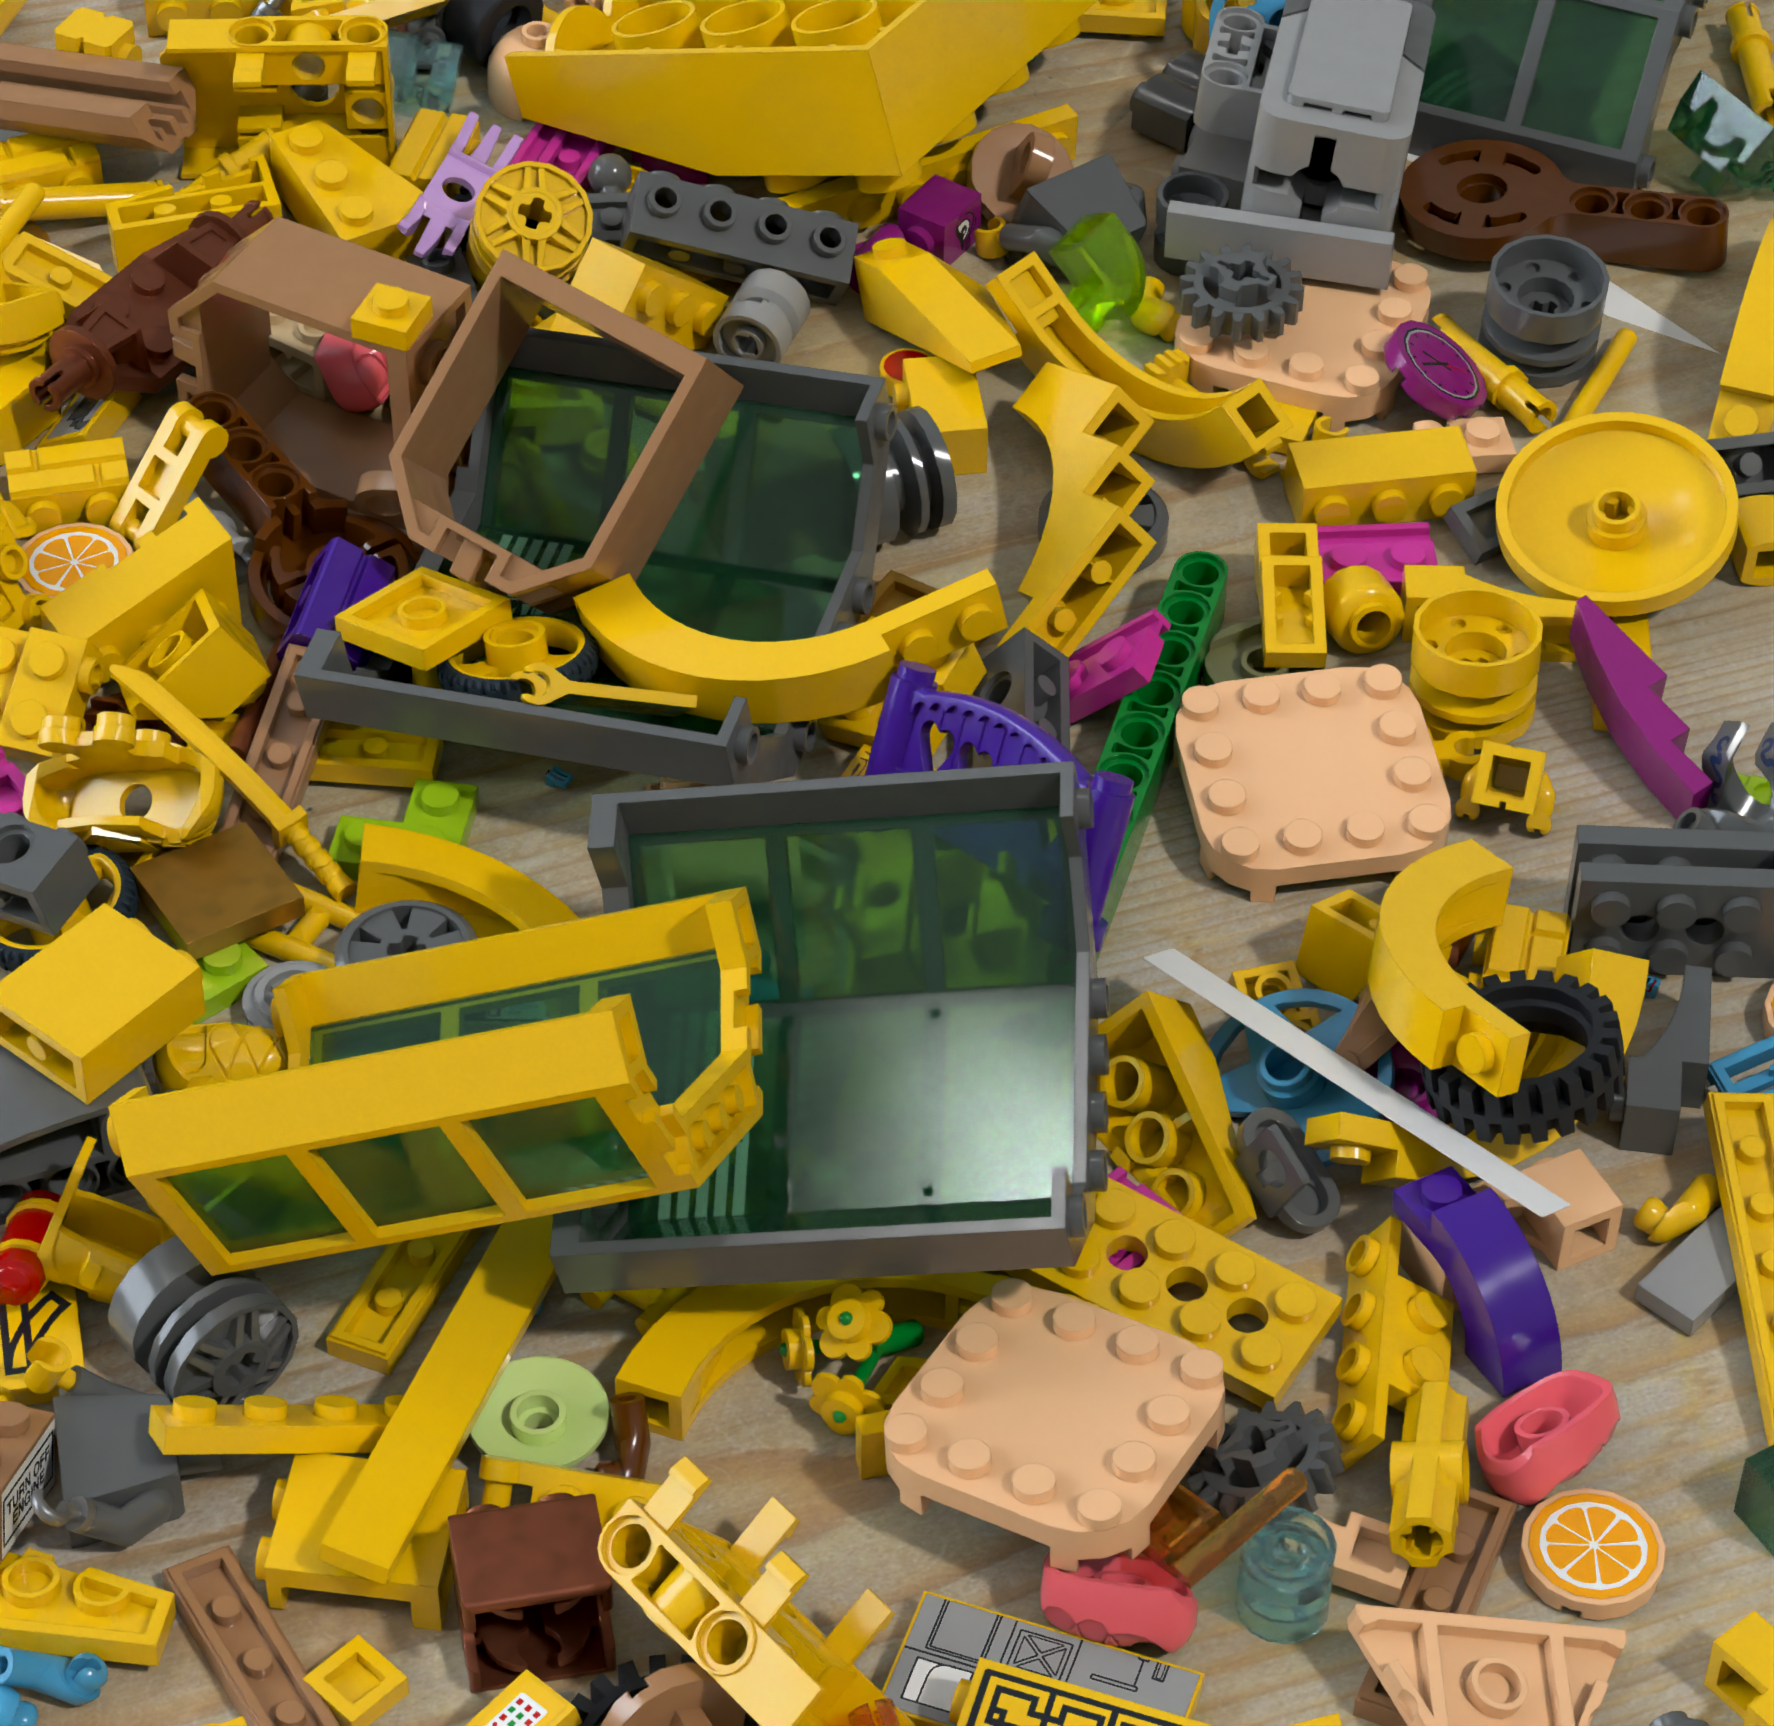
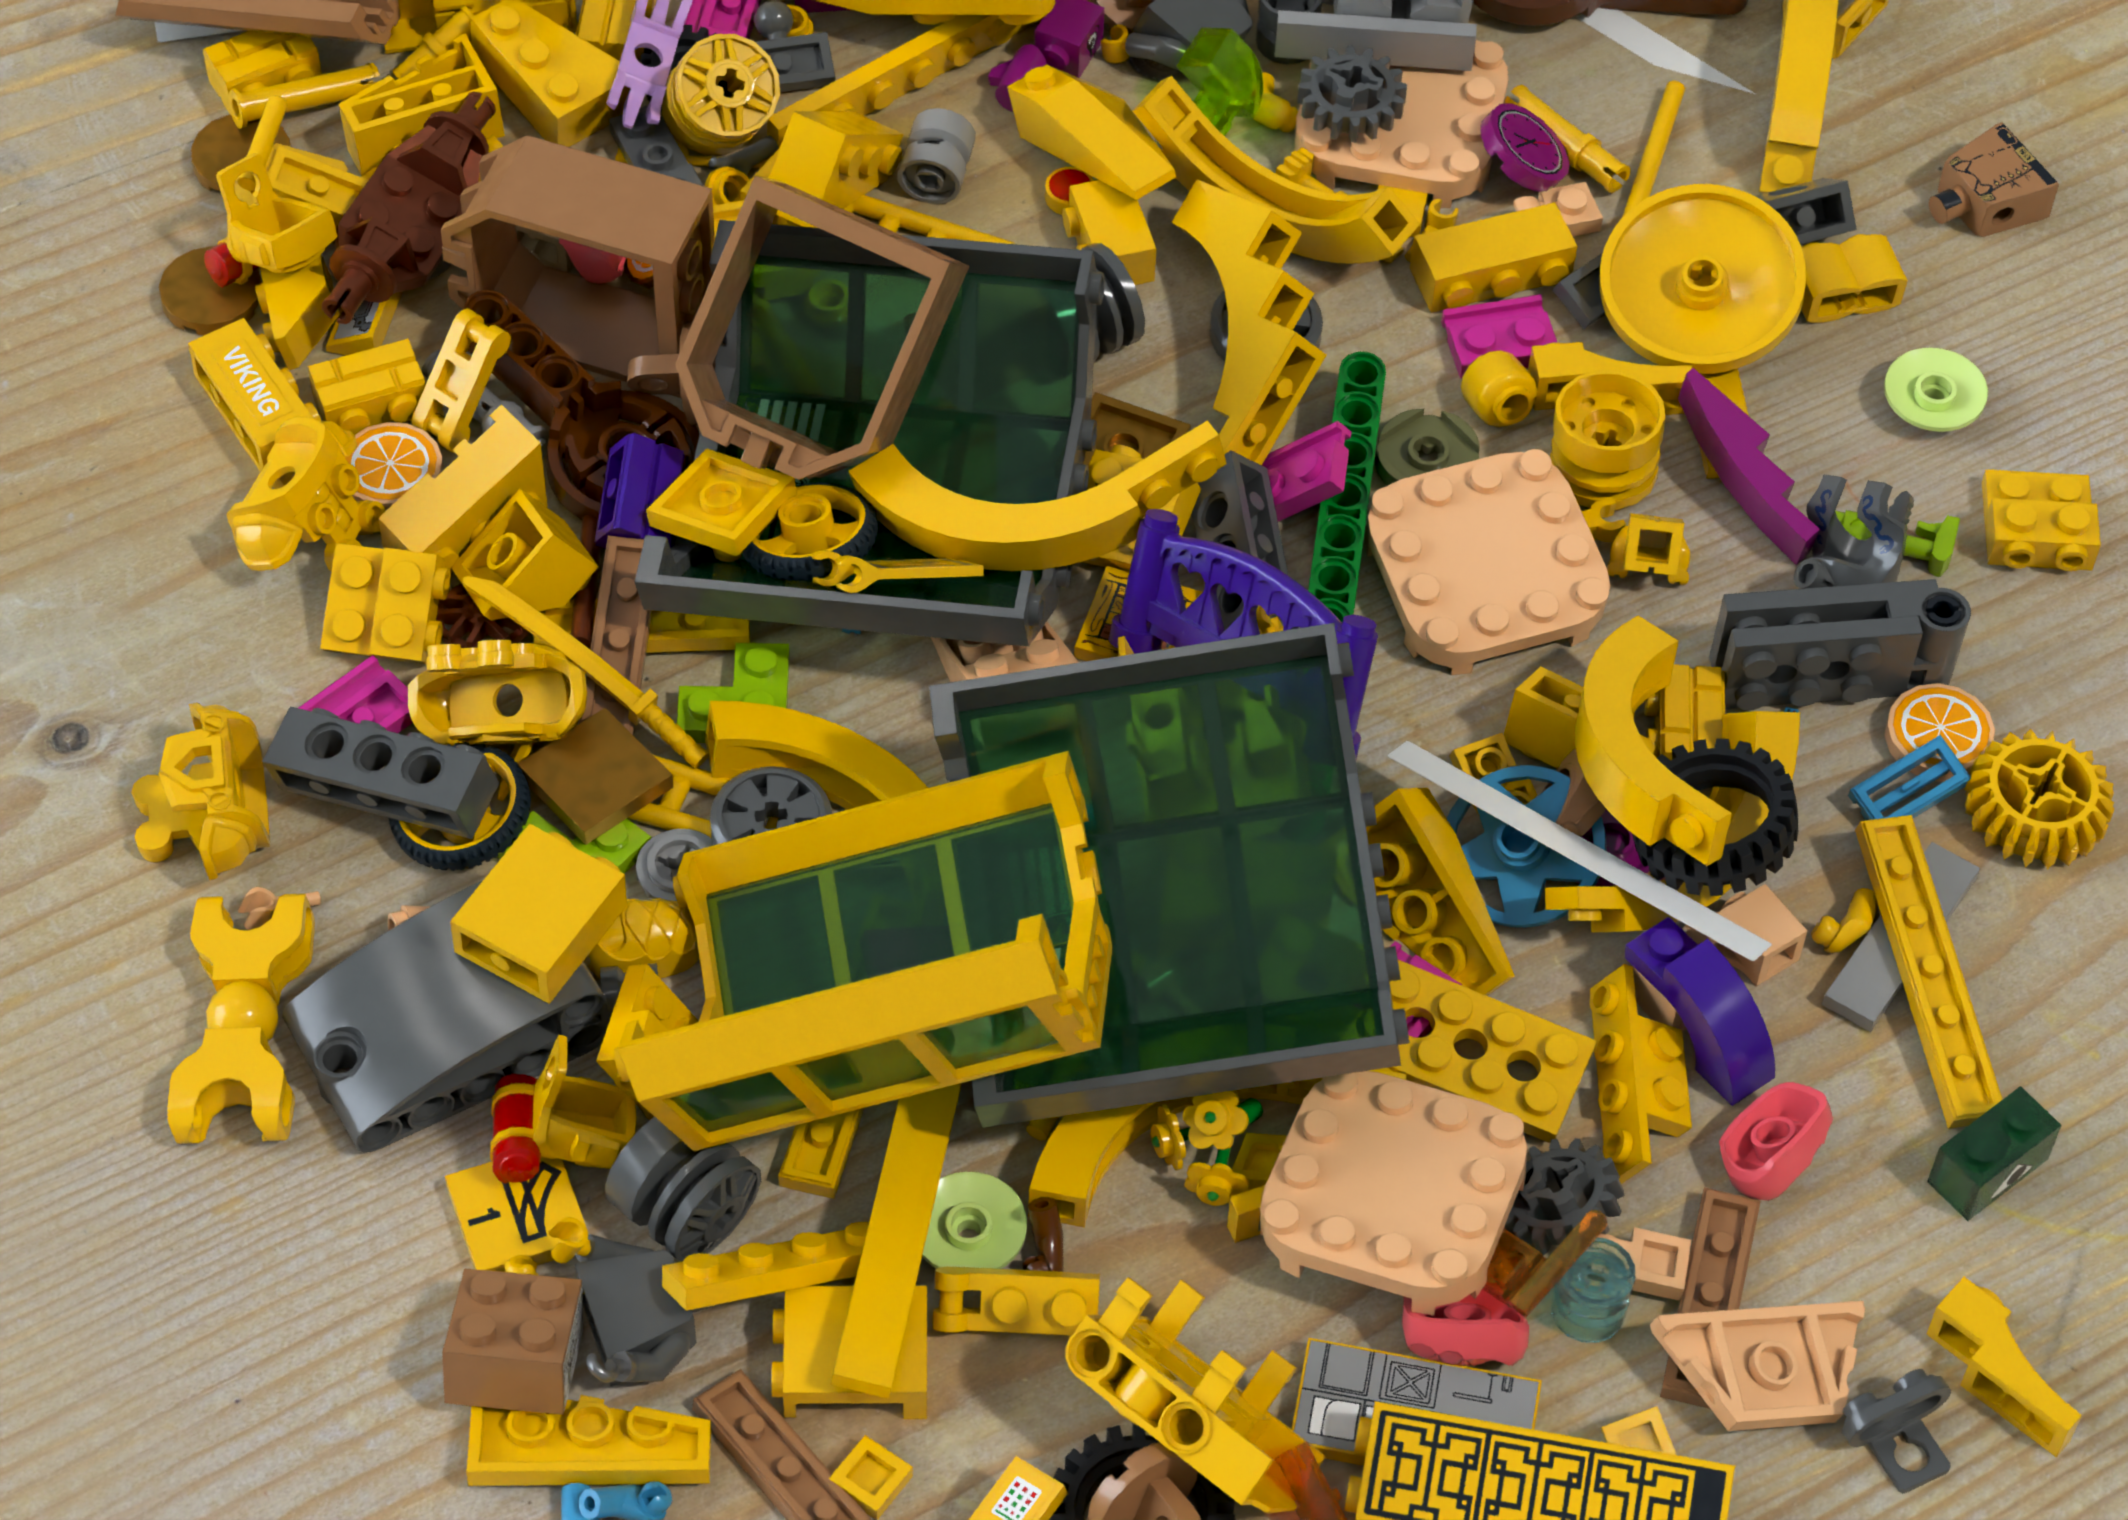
camera: 10 degrees left, 10 degrees up
yellow plate [350,283,433,352] -> none
copper piece [448,1493,617,1693] -> none
dark grey brick [620,170,859,306] -> none
dark grey bracket [1234,1107,1341,1234] -> none
yellow slope [1254,523,1327,668] -> none
yellow piece [1389,1382,1470,1568] -> none
dark grey wheel [1478,234,1610,388] -> none
tile [1518,1488,1666,1621] -> none
dark grey slope [1608,965,1712,1155] -> none

